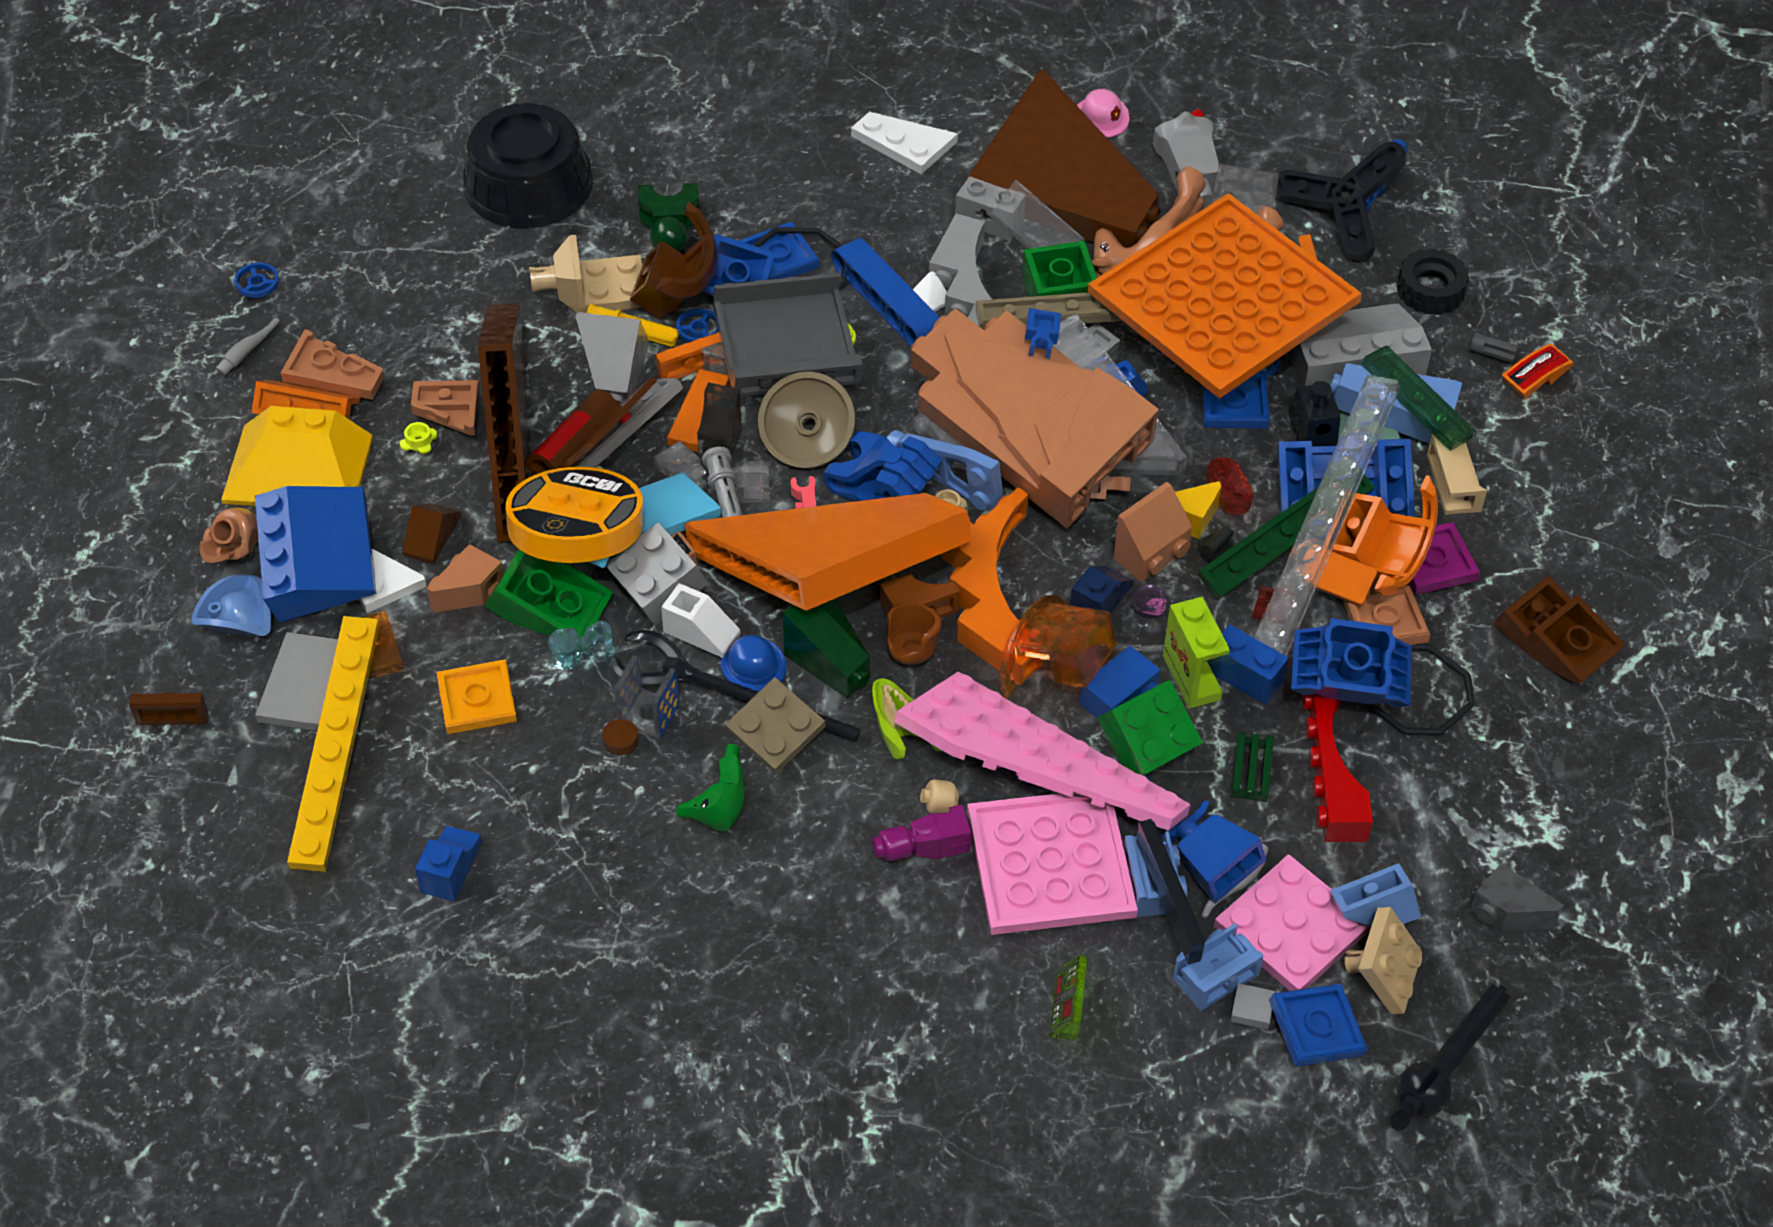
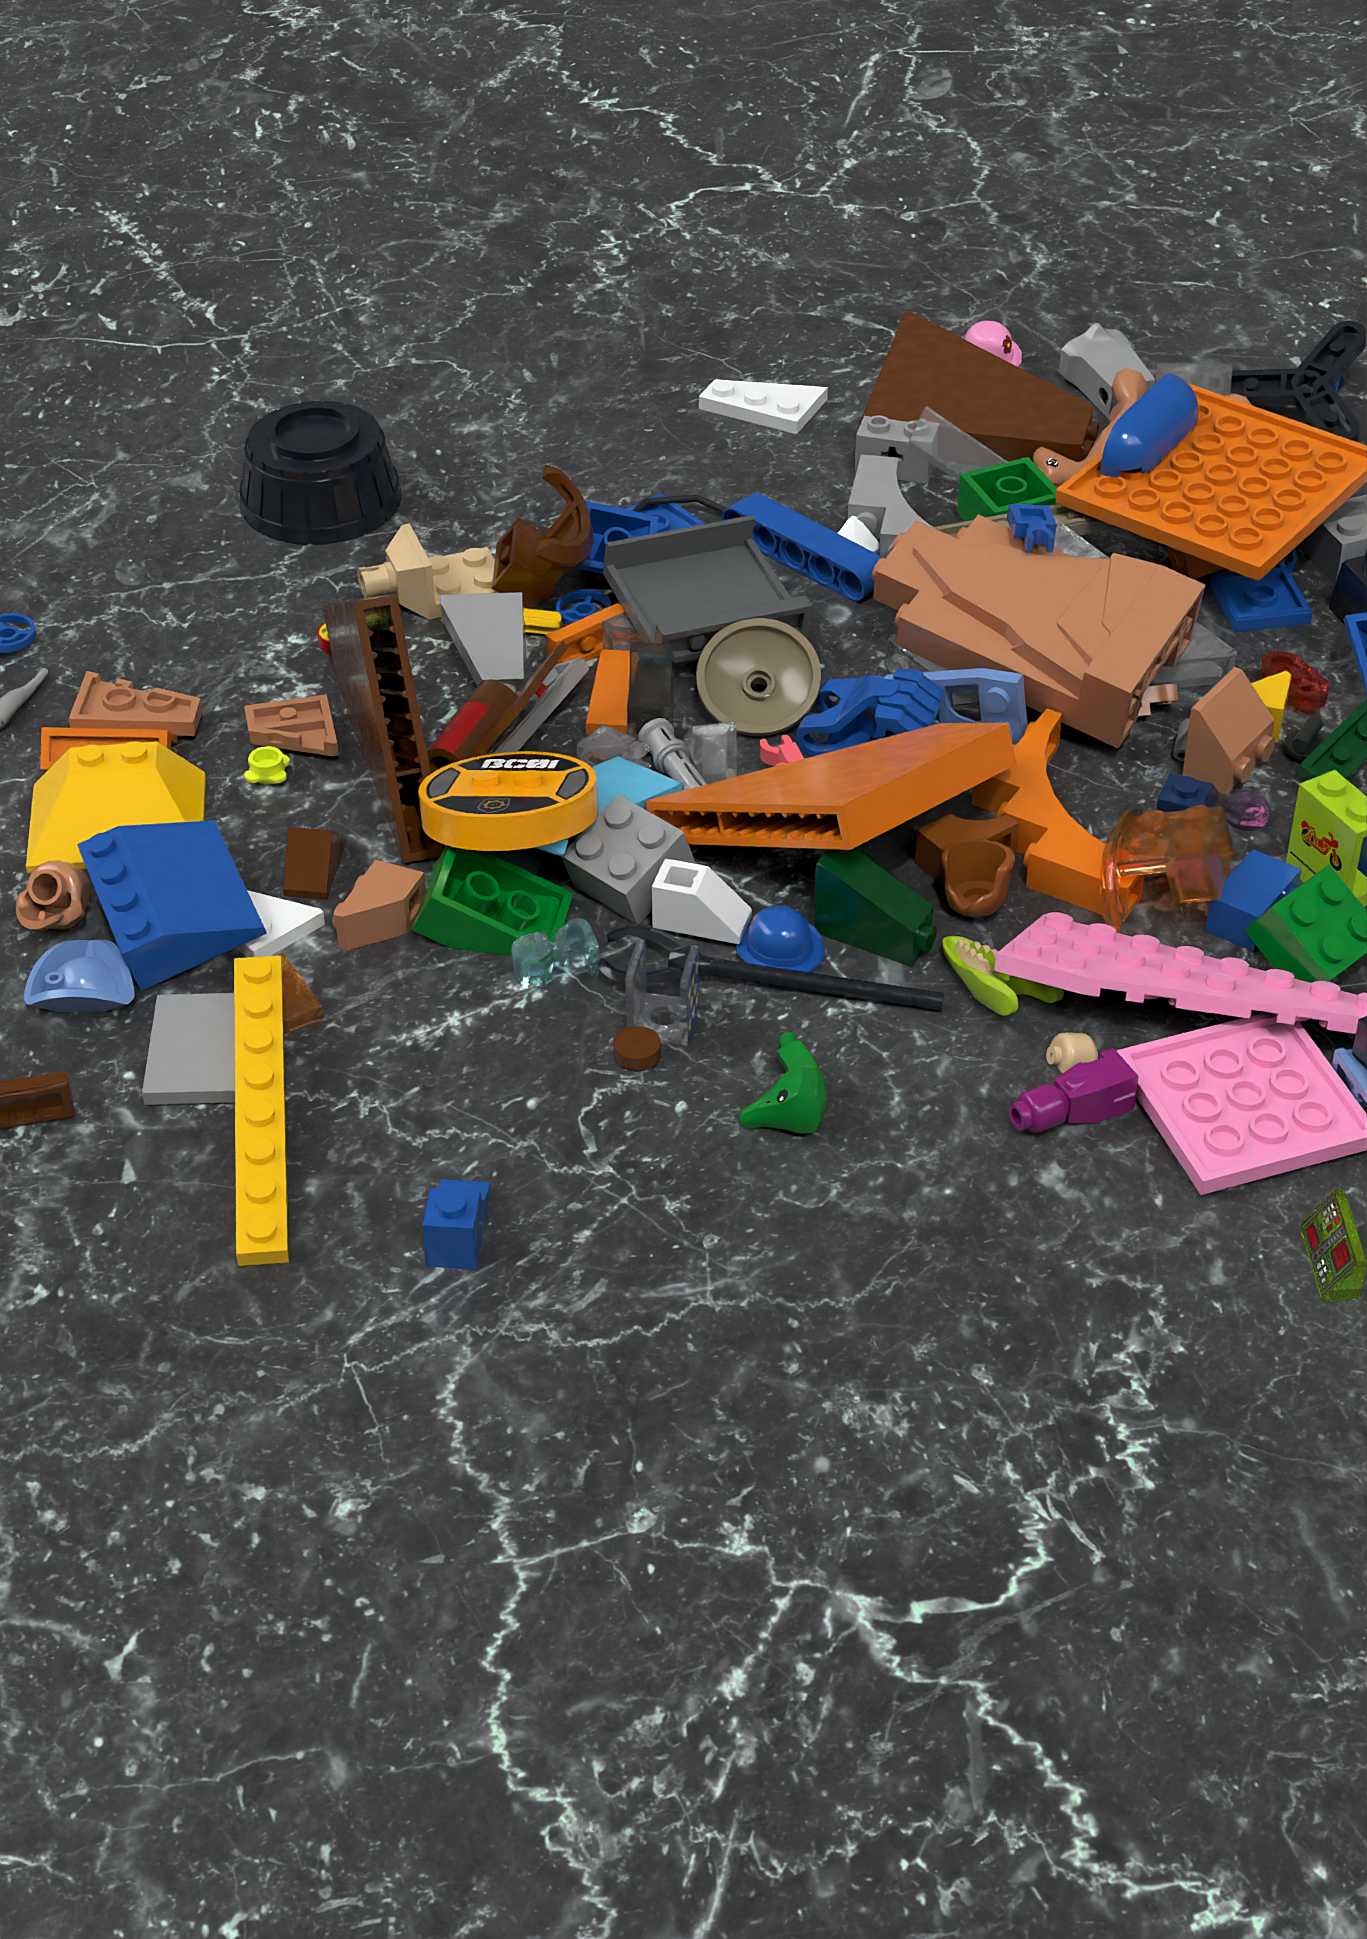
camera: 10 degrees left, 10 degrees down
light orange tile [436,659,517,734] -> none
dark green piece [638,182,700,252] -> none
dark tan plate [725,677,826,774] -> none
none -> blue brick [1101,374,1199,477]

